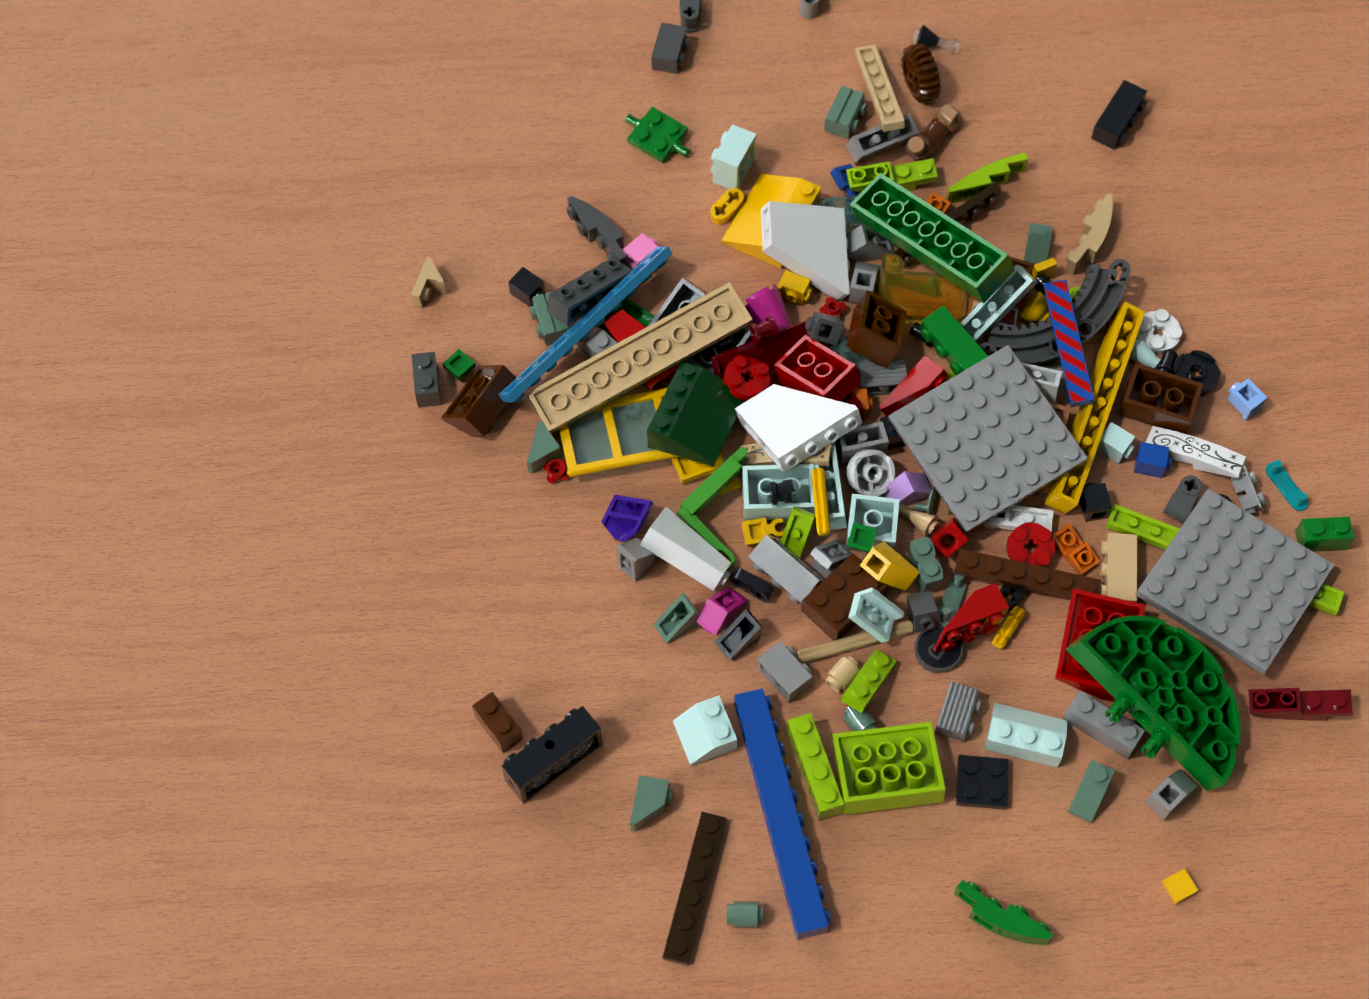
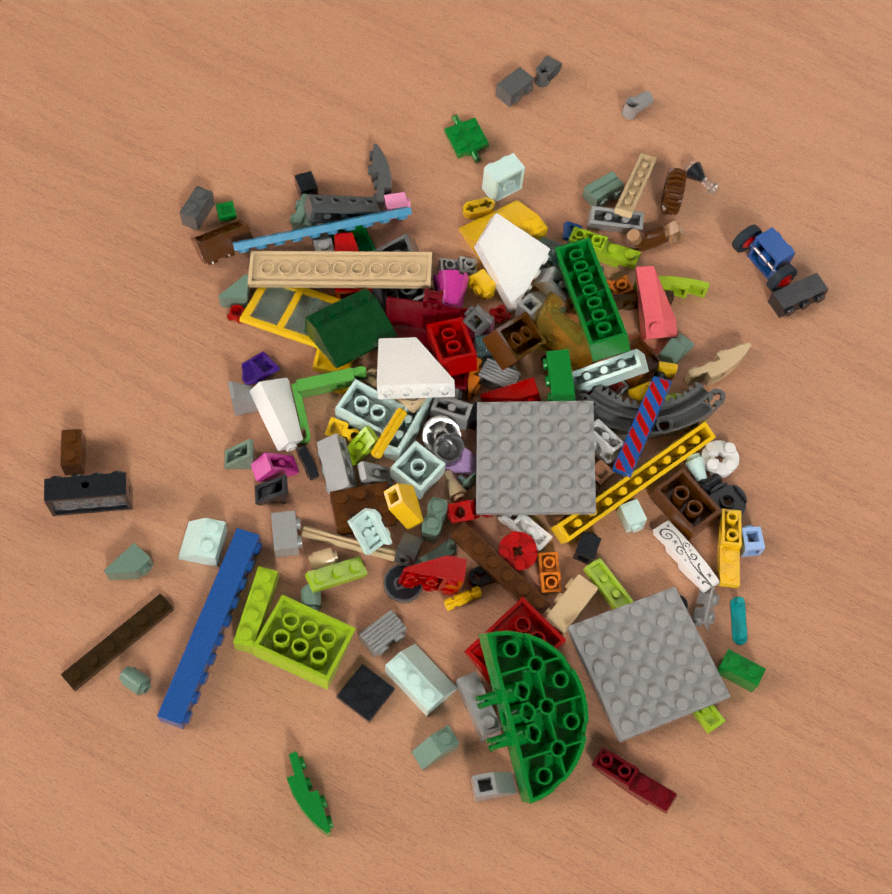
camera: 25 degrees right, 0 degrees up
tan slope [411,257,447,308] -> none
red plate [723,355,770,401] -> none
black wheel [769,480,792,505] -> none
green plate [847,522,877,553] -> none
blue brick [1134,442,1172,478] -> none
yellow tile [1161,869,1199,904] -> none
dark grey piece [1163,475,1202,523] -> none
none -> flat silver hair [433,432,465,463]
none -> light grey slope [438,256,477,276]
none -> coral wedge [635,266,677,340]
none -> yellow slope [716,509,742,588]
none -> brick [732,224,797,292]

